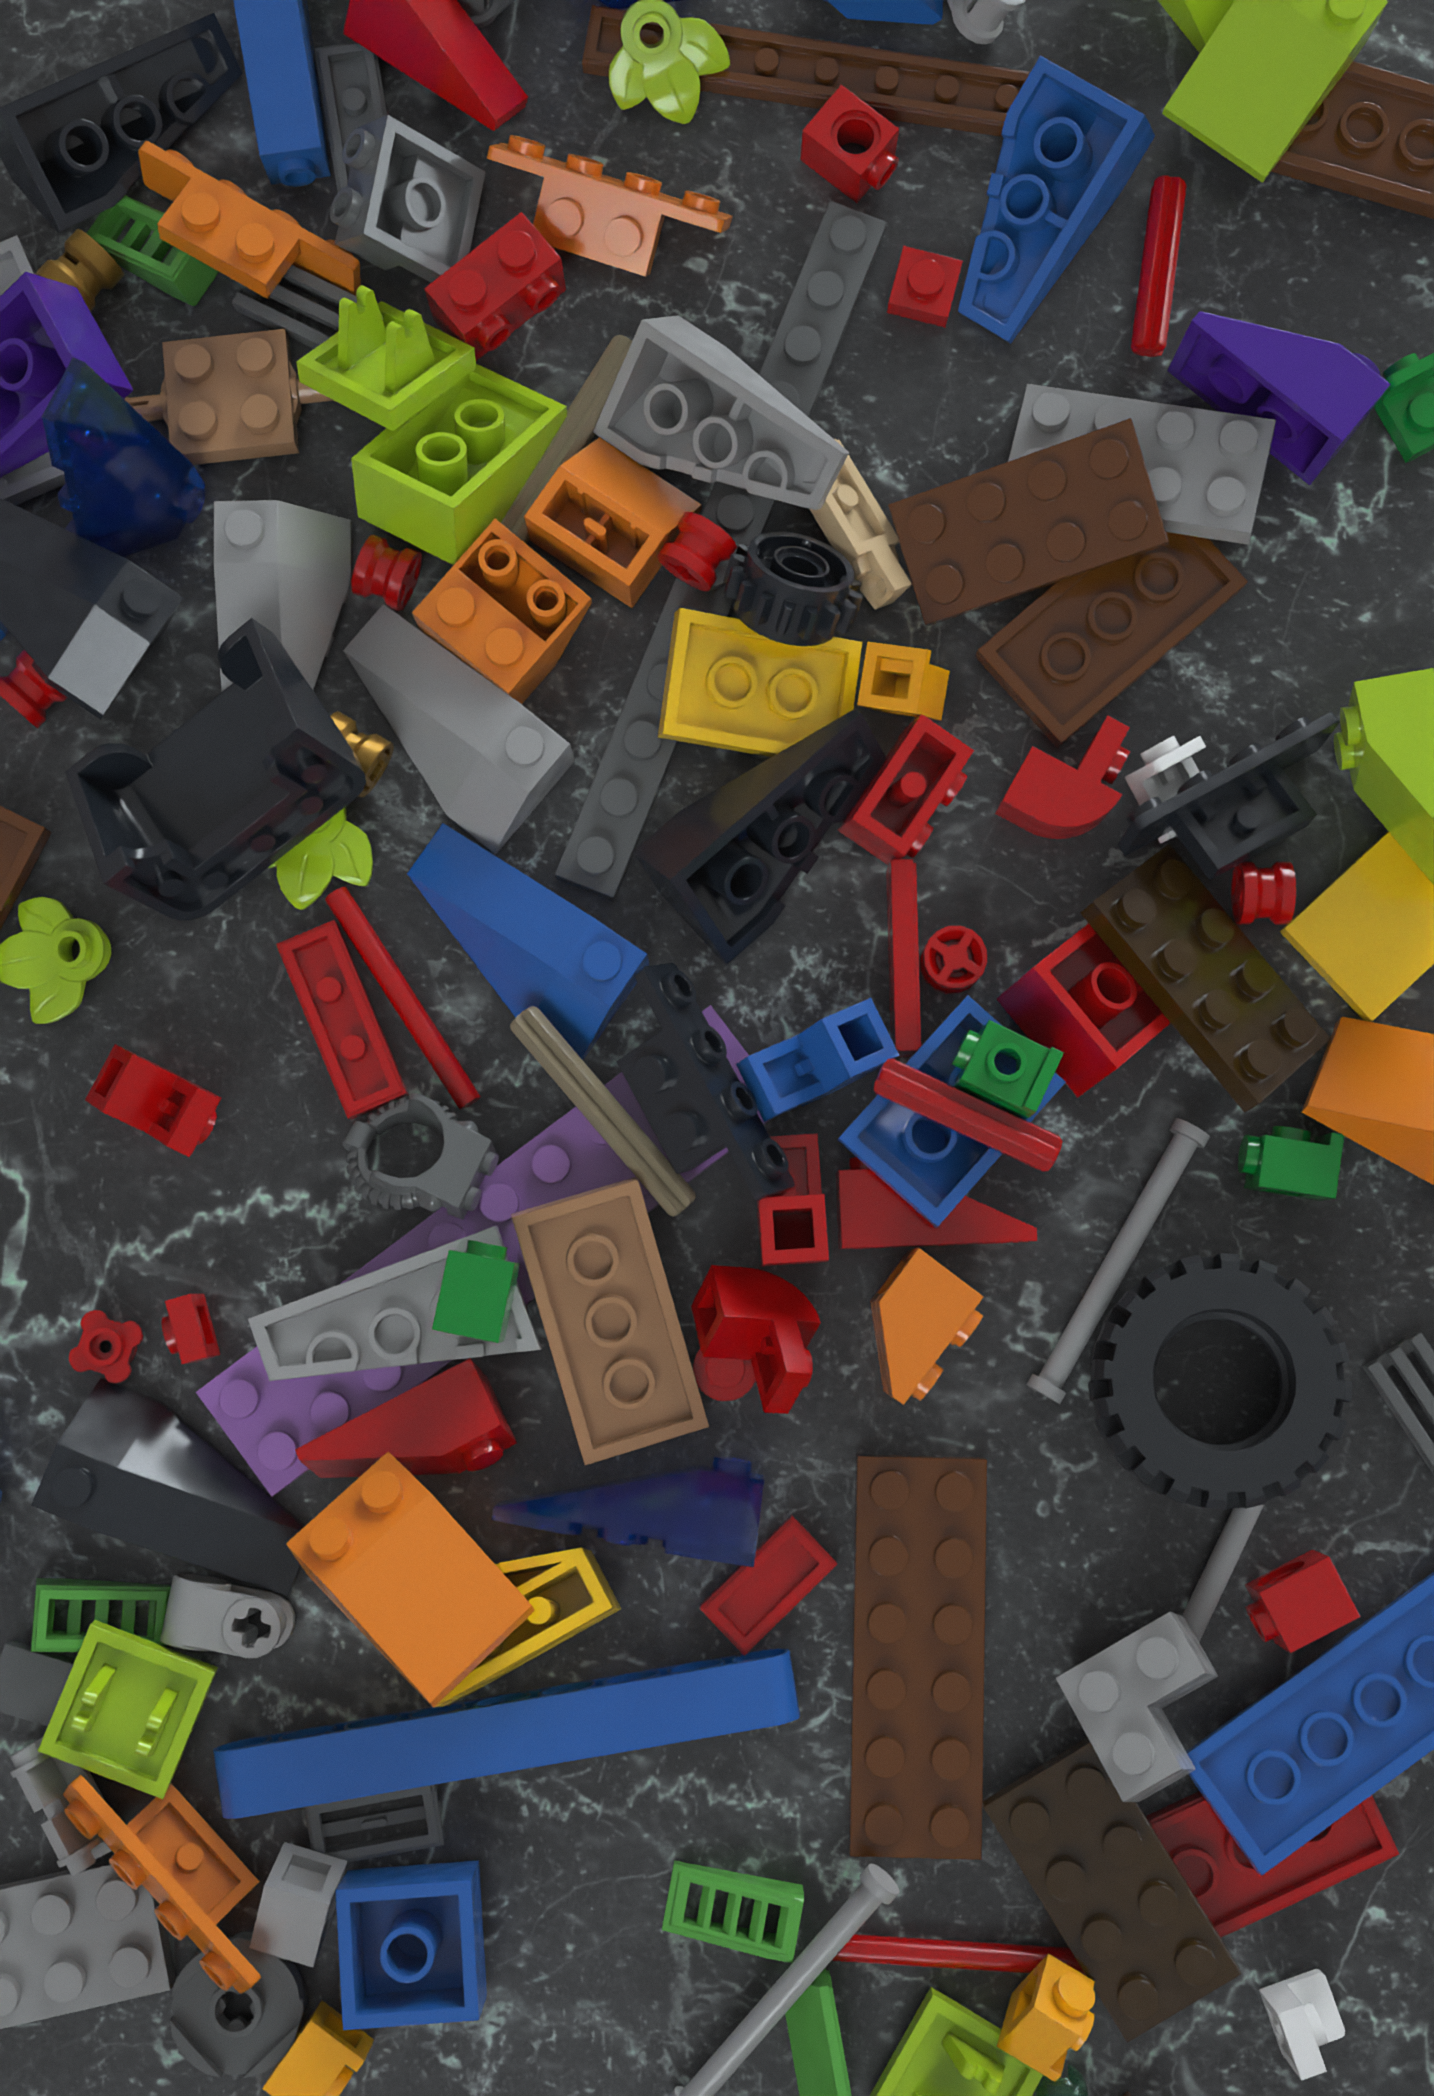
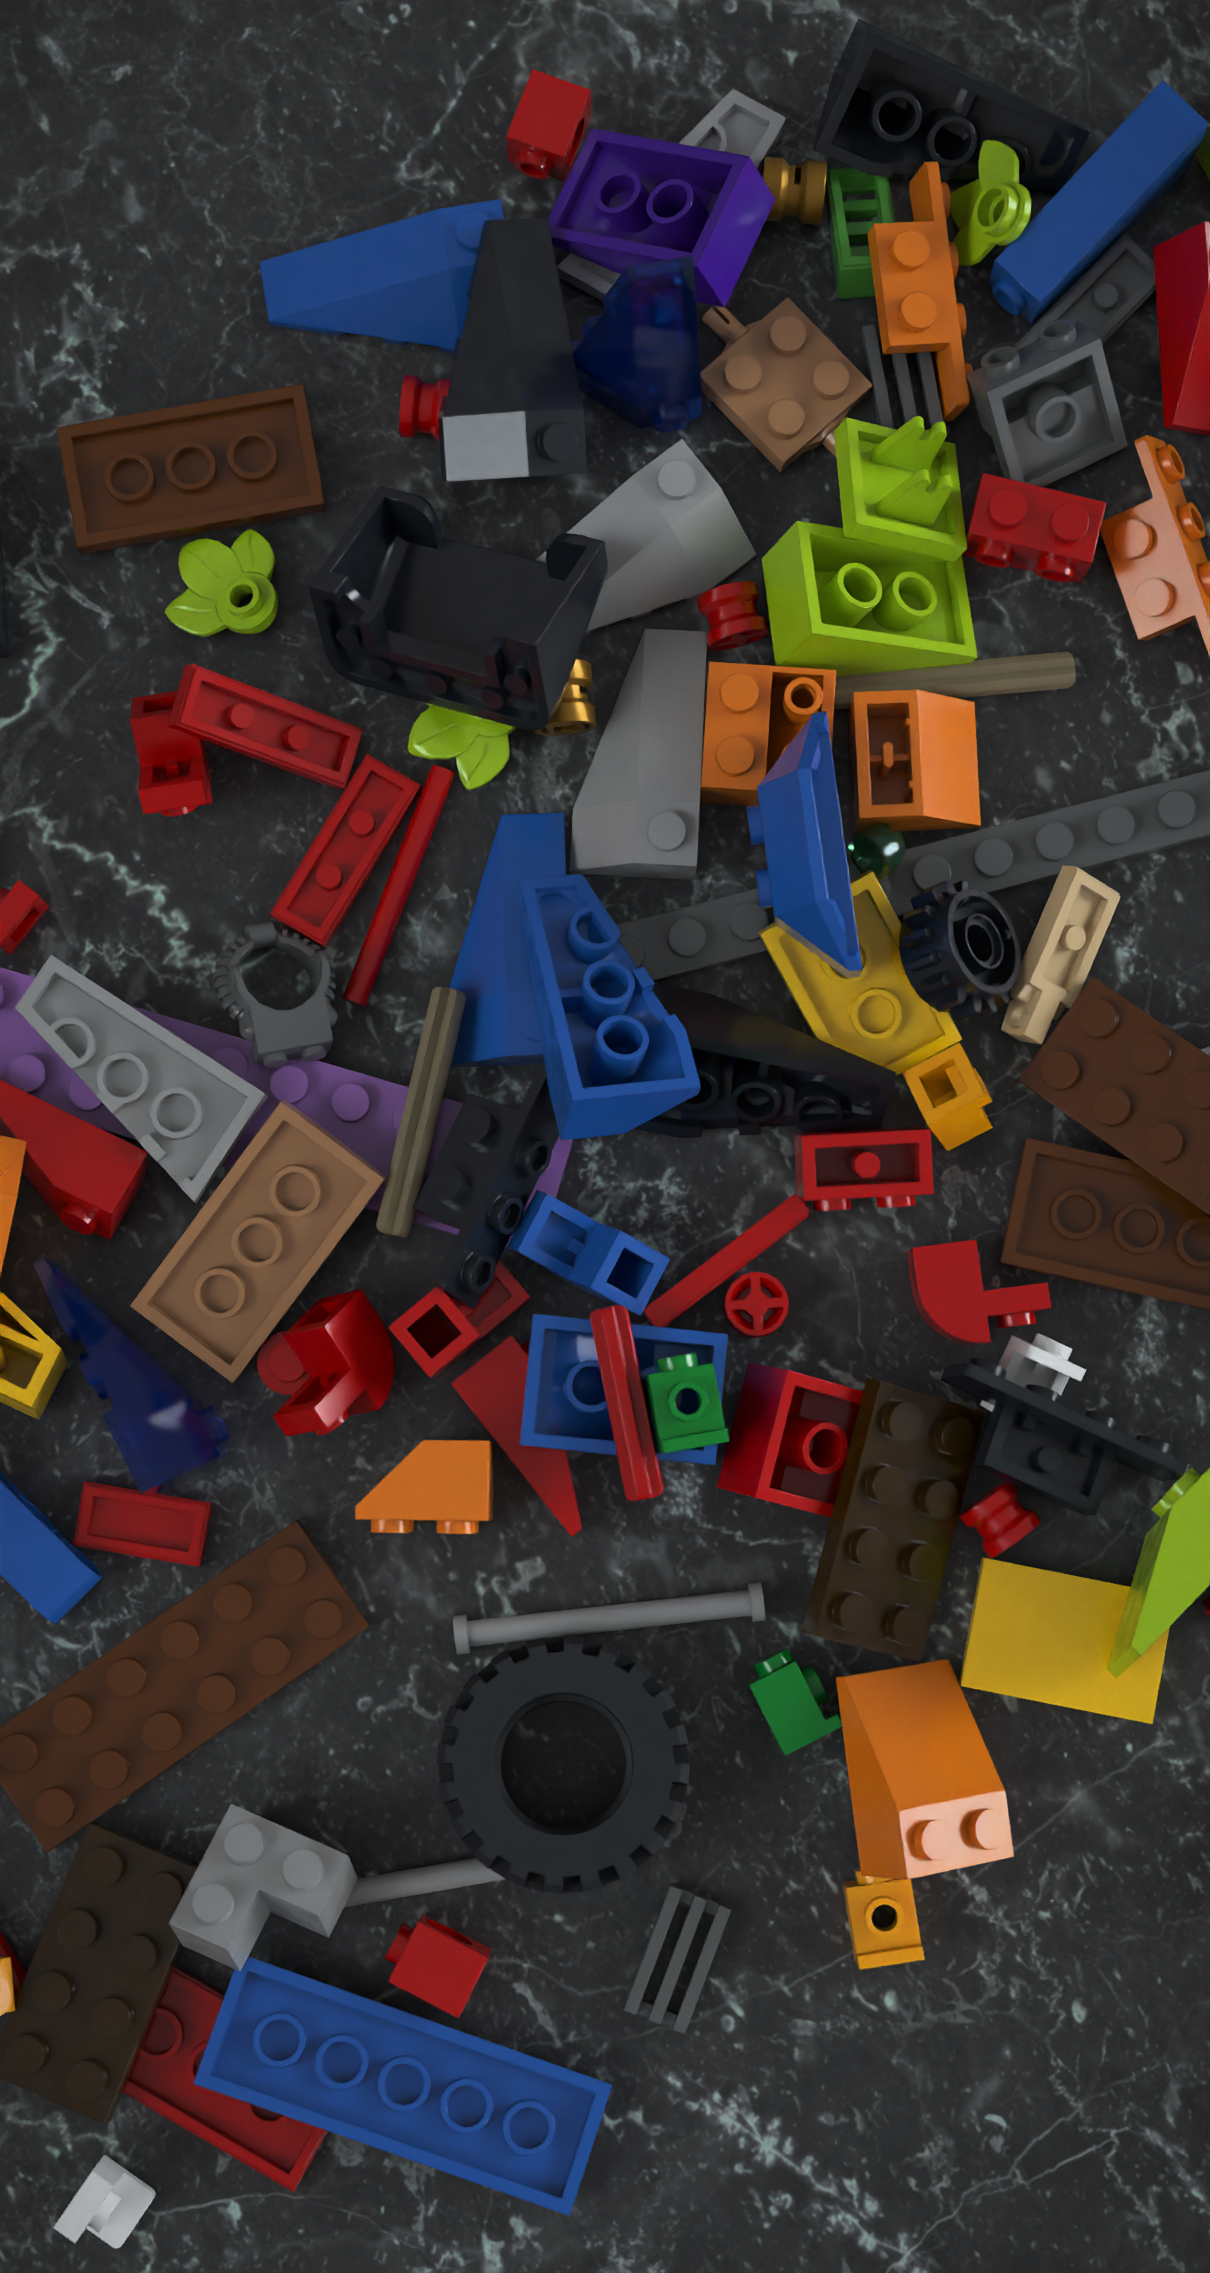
camera: 55 degrees right, 0 degrees up
green brick [432,1240,520,1343] -> none
light grey wedge [593,315,849,510] -> none
red wheel [657,512,737,592] -> none
none -> red tile [167,664,363,790]
none -> blue wedge [518,874,701,1141]
none -> blue wedge [746,712,862,979]
none -> clear green hinge [848,823,906,880]
none -> lime plate [950,140,1031,267]

